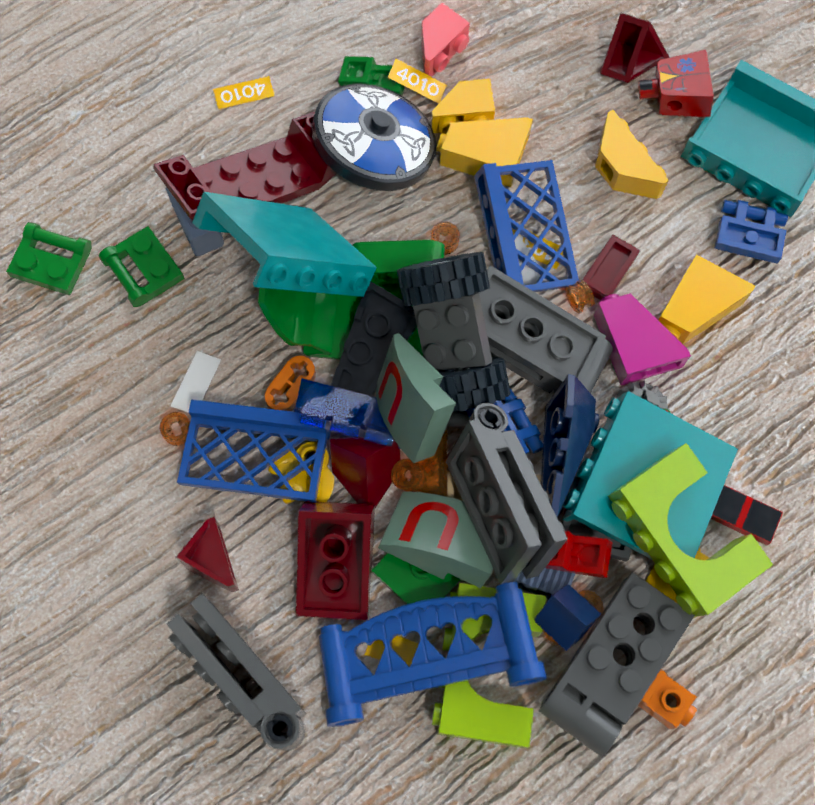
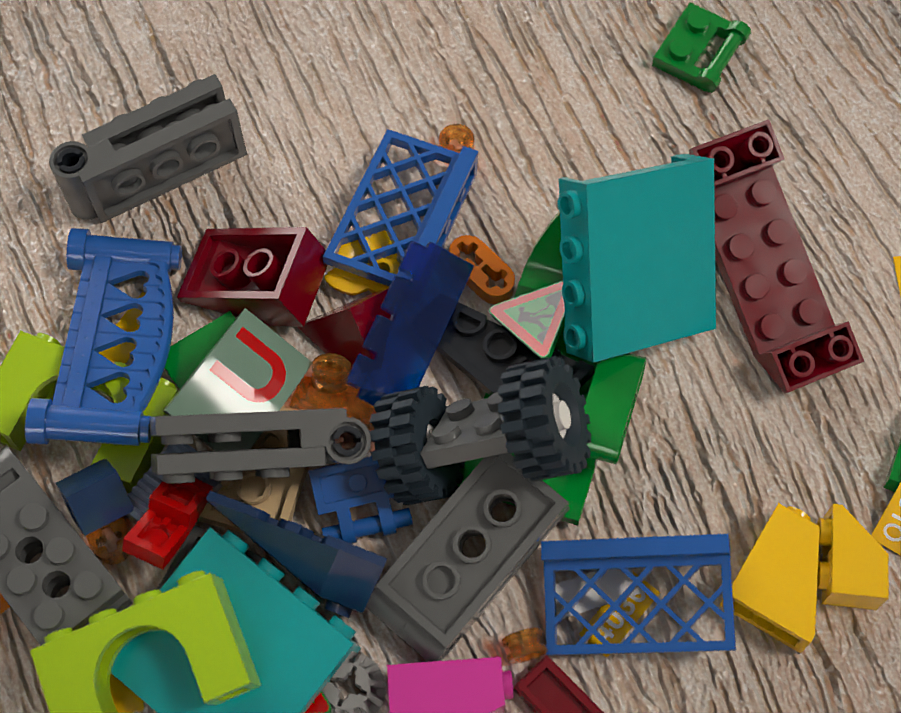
camera: 105 degrees right, 5 degrees down
green plate [98,226,185,307] -> none
white sticker [171,351,221,413] -> none
dark red slope [176,517,239,593] -> none
dish [311,84,436,191] -> none
sand green slope [376,333,456,463] -> none
clear orange bush [431,221,460,255] -> none
none -> piece [489,281,565,359]

